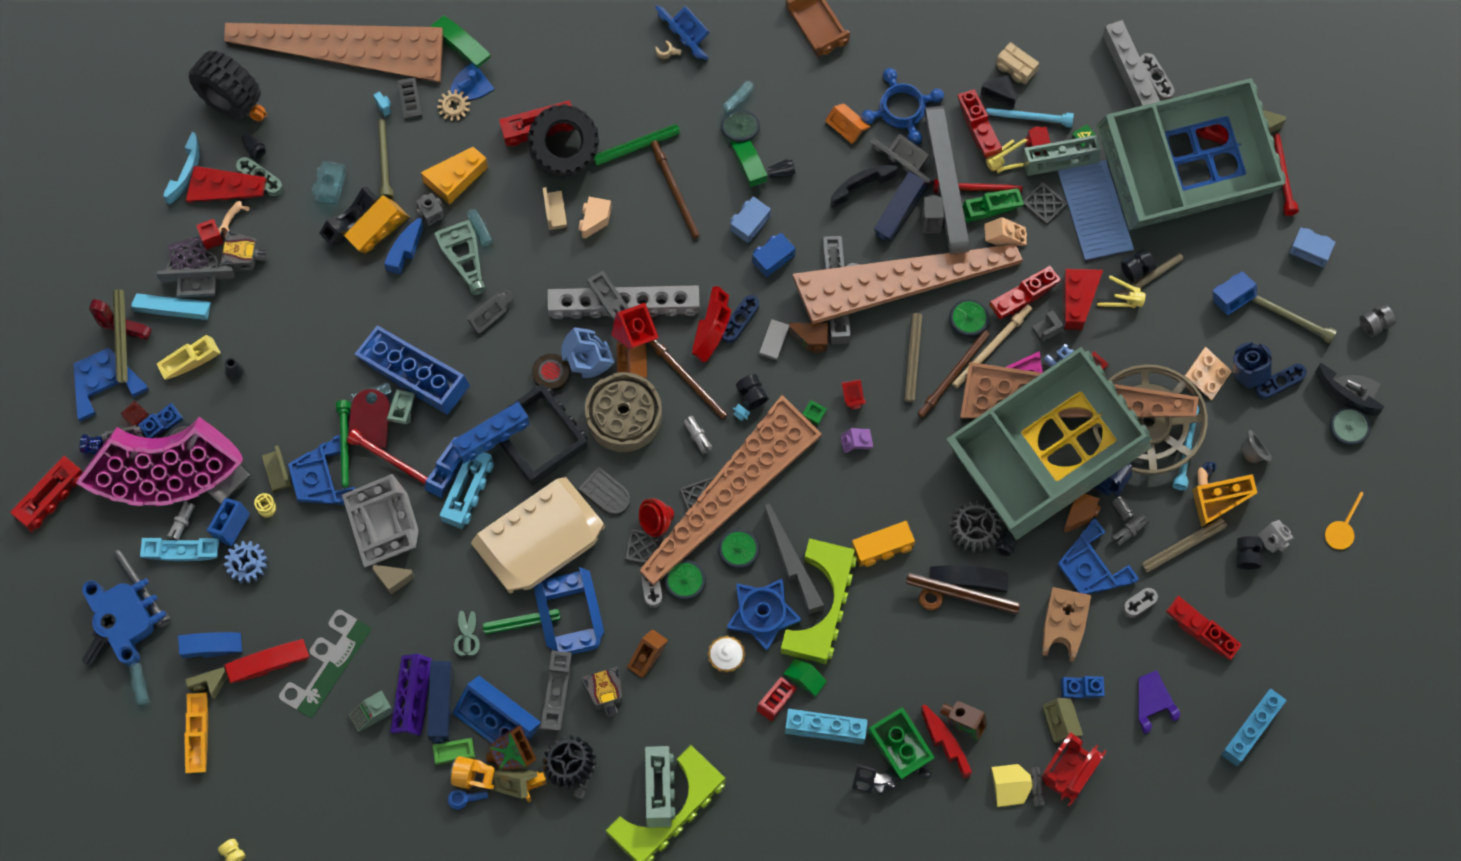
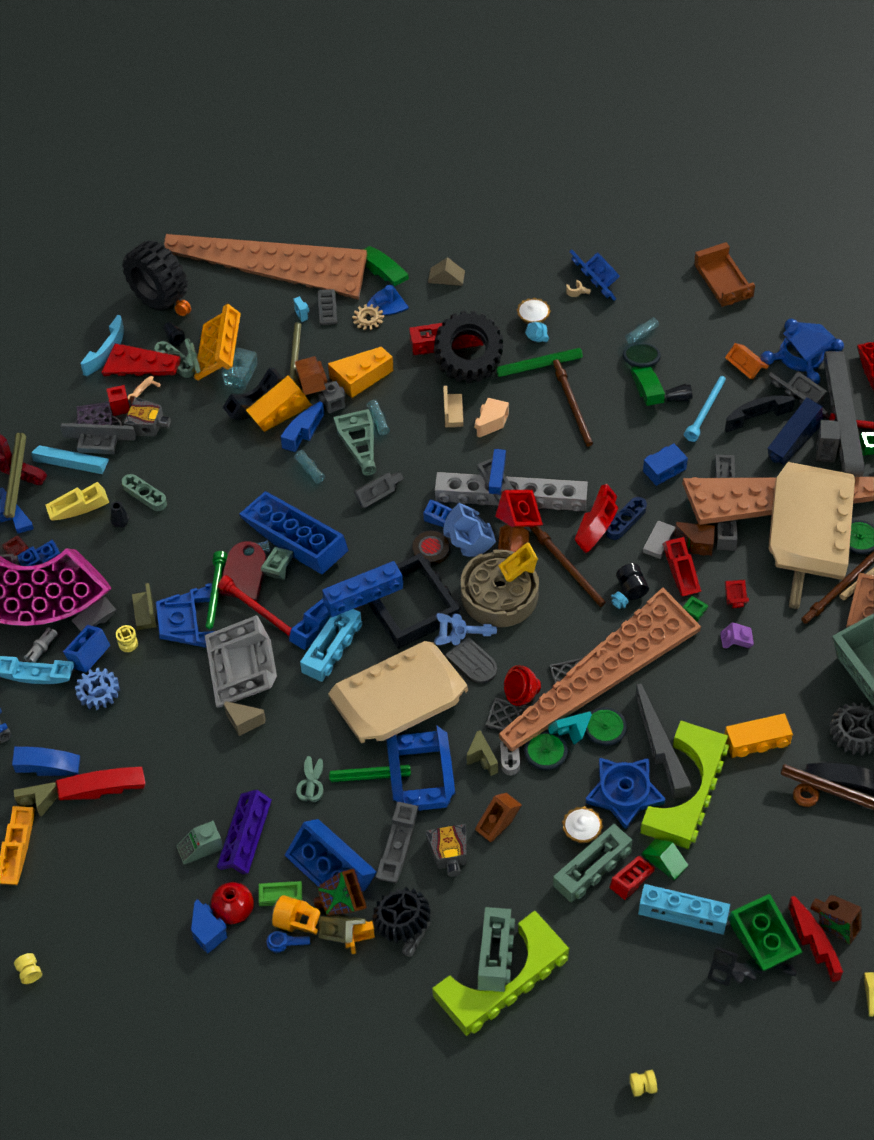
camera: 10 degrees right, 15 degrees down
piece [279,610,372,719] -> none
dark blue slope [427,661,454,744] -> none
light grey pin [683,416,712,454] -> none
medium blue brick [730,197,771,243] -> none
none -> sand green beam [122,474,167,511]
none -> sand green piece [185,338,200,373]
none -> blue slope [191,899,227,954]
none -> light orange fence [194,304,241,381]
none -> red piece [211,882,254,924]
none -> clear light blue pin [294,450,325,484]
none -> dark orange brick [295,356,328,395]
none -> blue slope [423,500,452,527]
none -> dark tan slope [428,257,465,286]
none -> medium blue piece [434,613,497,645]
none -> olive slope [467,730,498,776]
none -> blue piece [489,449,506,495]
none -> yellow slope [498,542,538,582]
none -> white piece [516,297,551,324]
none -> medium azure piece [525,322,549,343]
none -> teal slope [548,711,591,745]
none -> sand green brick [553,824,632,903]
none -> red slope [662,537,701,597]
none -> medium azure piece [684,376,726,442]
none -> tan slope [768,462,855,580]
none -> blue slope [783,322,836,362]

